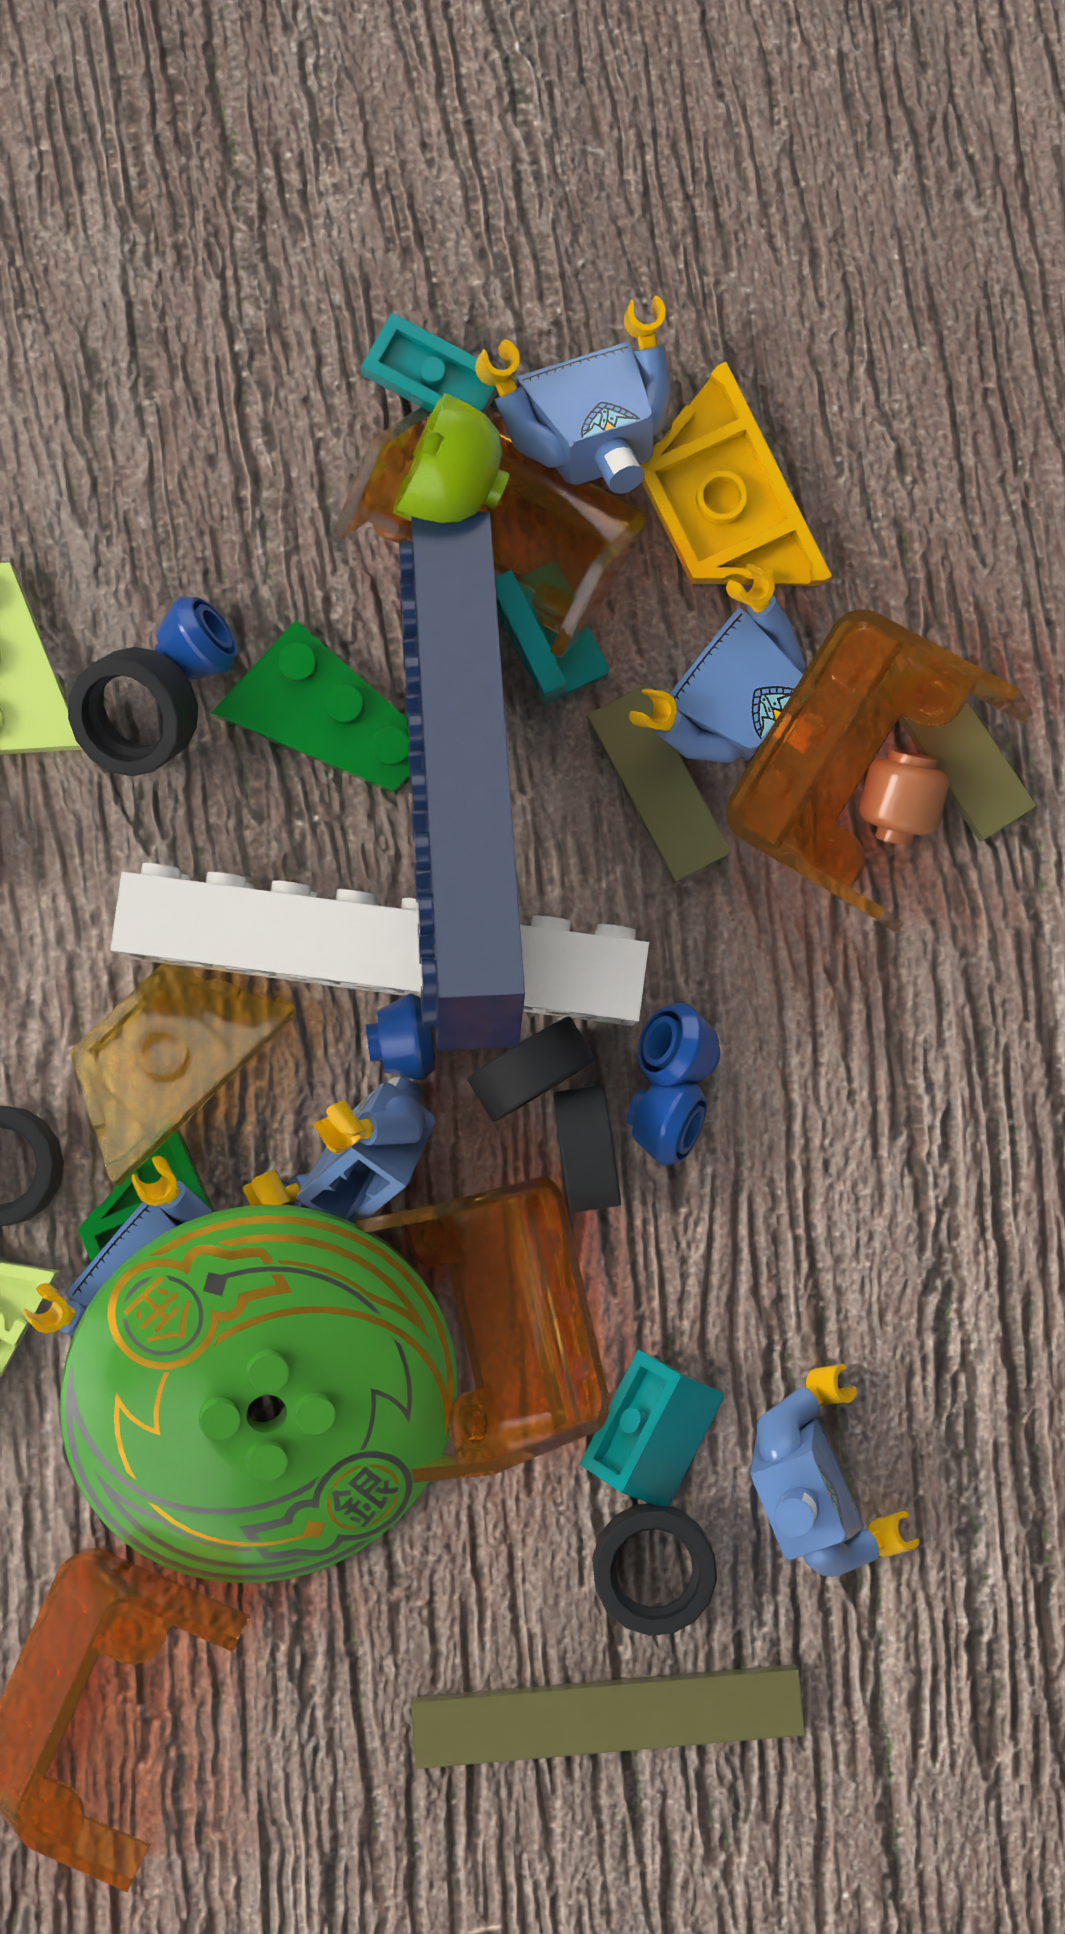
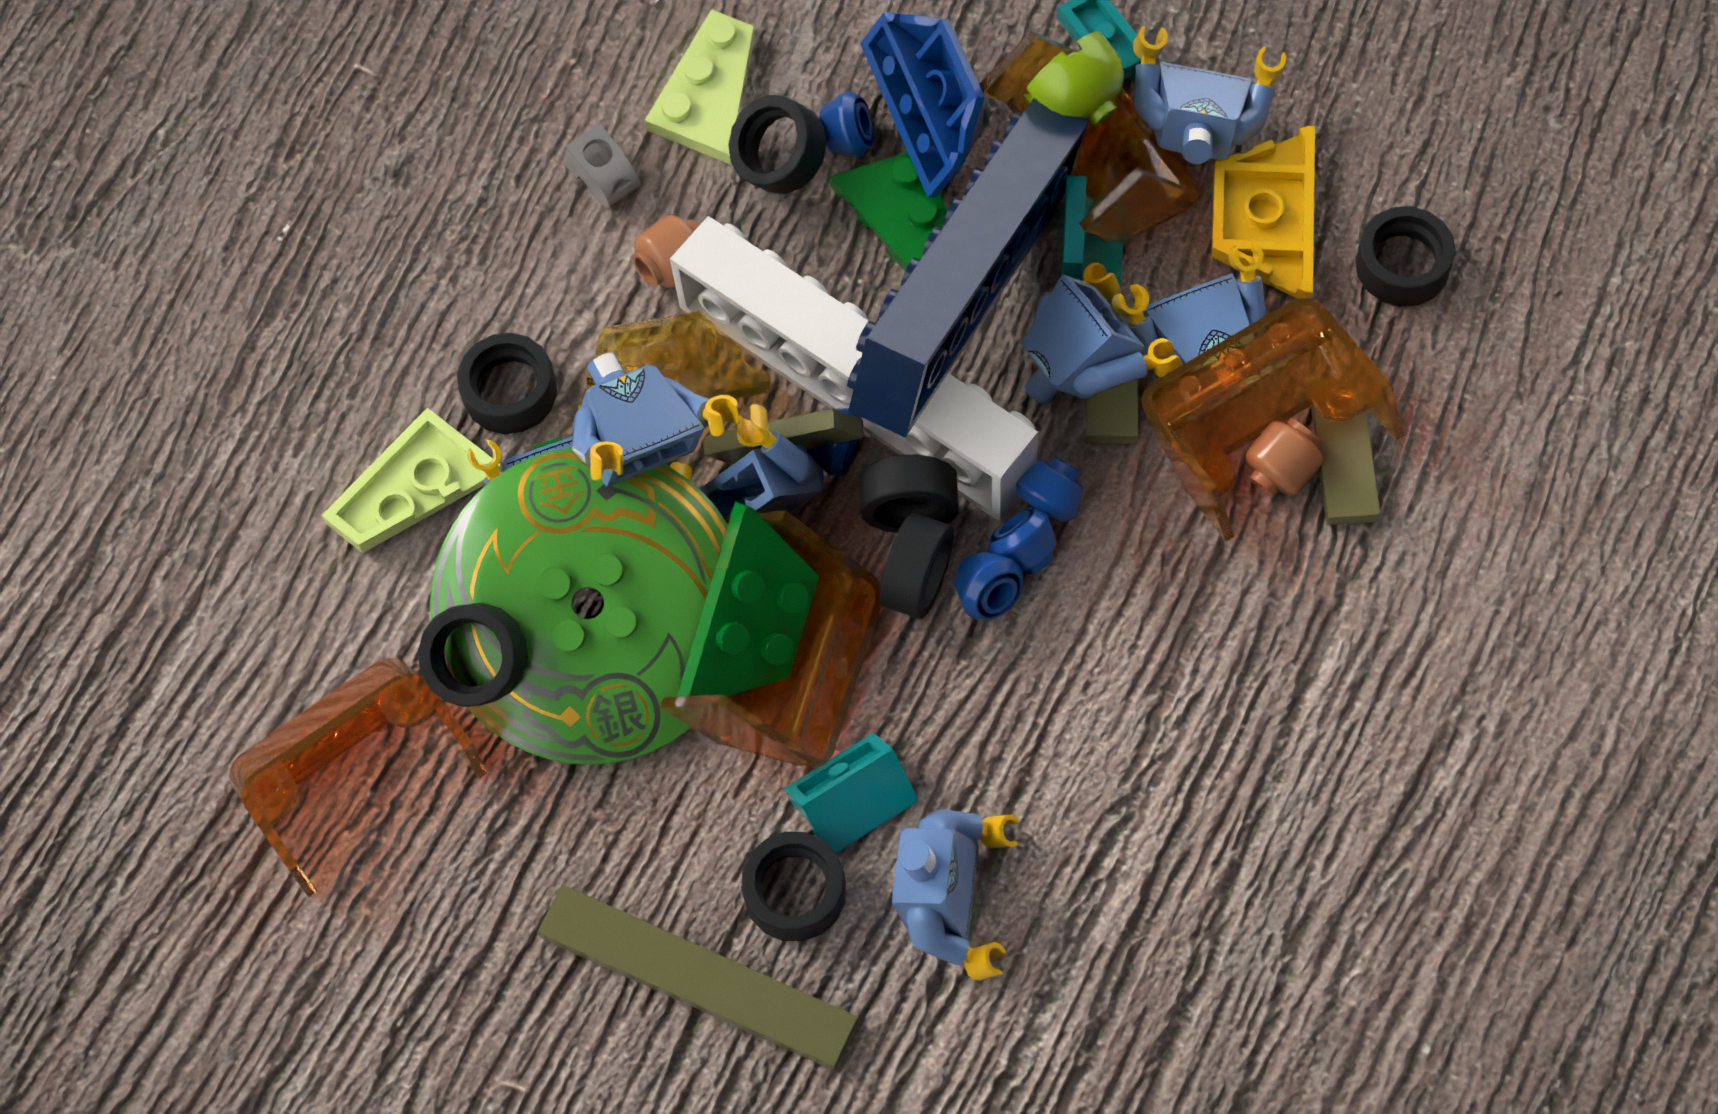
camera: 40 degrees right, 20 degrees down
none -> black tyre [418,603,528,707]
none -> medium blue torso [572,353,740,487]
none -> nougat head [632,215,699,289]
none -> green wing [676,502,819,707]
none -> olive tile [704,408,862,465]
none -> blue wedge [860,12,985,198]
none -> blue cone [1016,456,1084,523]
none -> medium blue torso [1023,263,1182,405]
none -> black tyre [1355,206,1456,307]

